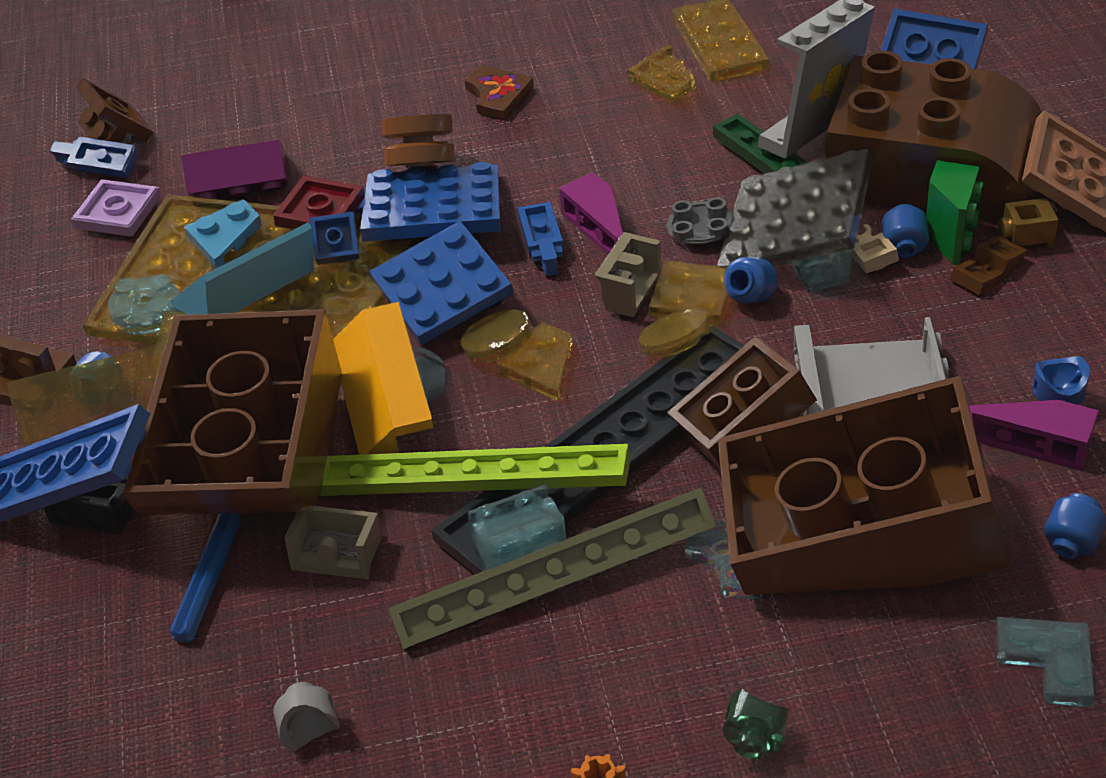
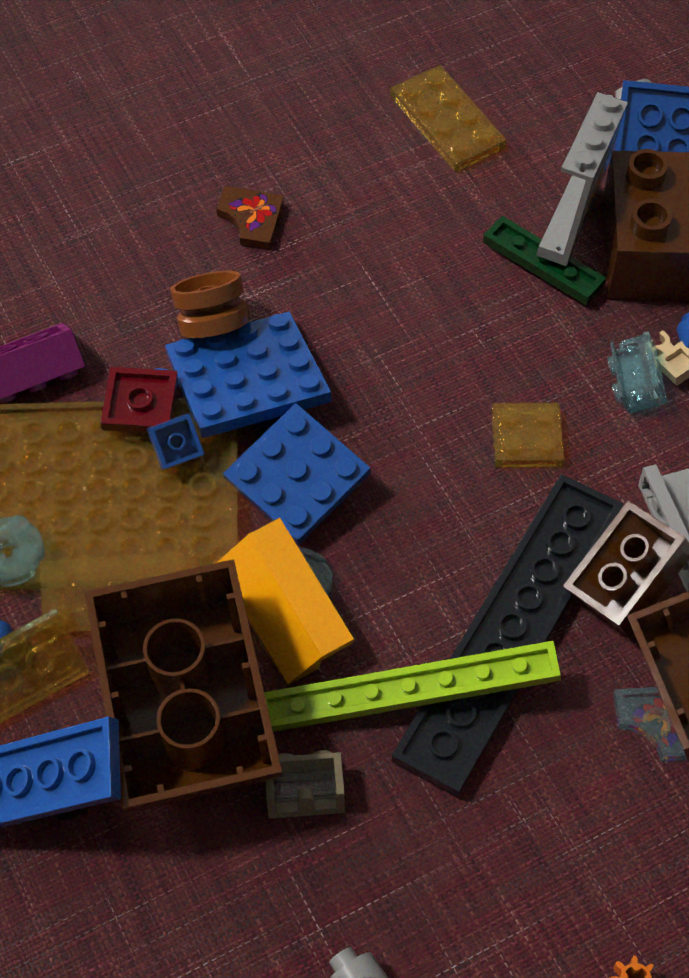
camera: 20 degrees left, 15 degrees up
medium azure slope [170,222,314,315] -> none
blue axle [170,513,242,643] -> none
dark azure wing [184,199,262,268] -> none
olive plate [388,488,716,649] -> none
clear yellow tile [460,309,533,362] -> none
clear light blue hinge [468,485,566,570] -> none
clear yellow wing [499,321,573,401] -> none
blue hinge [517,202,564,277] -> none
magenta slope [559,172,623,255] -> none
dark tan window [594,232,662,317] -> none
clear yellow wing [628,44,695,103] -> none
clear yellow tile [638,308,712,357] -> none
dark grey dish [666,197,735,245] -> none
clear smoke plate [717,148,873,278] -> none
blue head [724,257,777,304] -> none

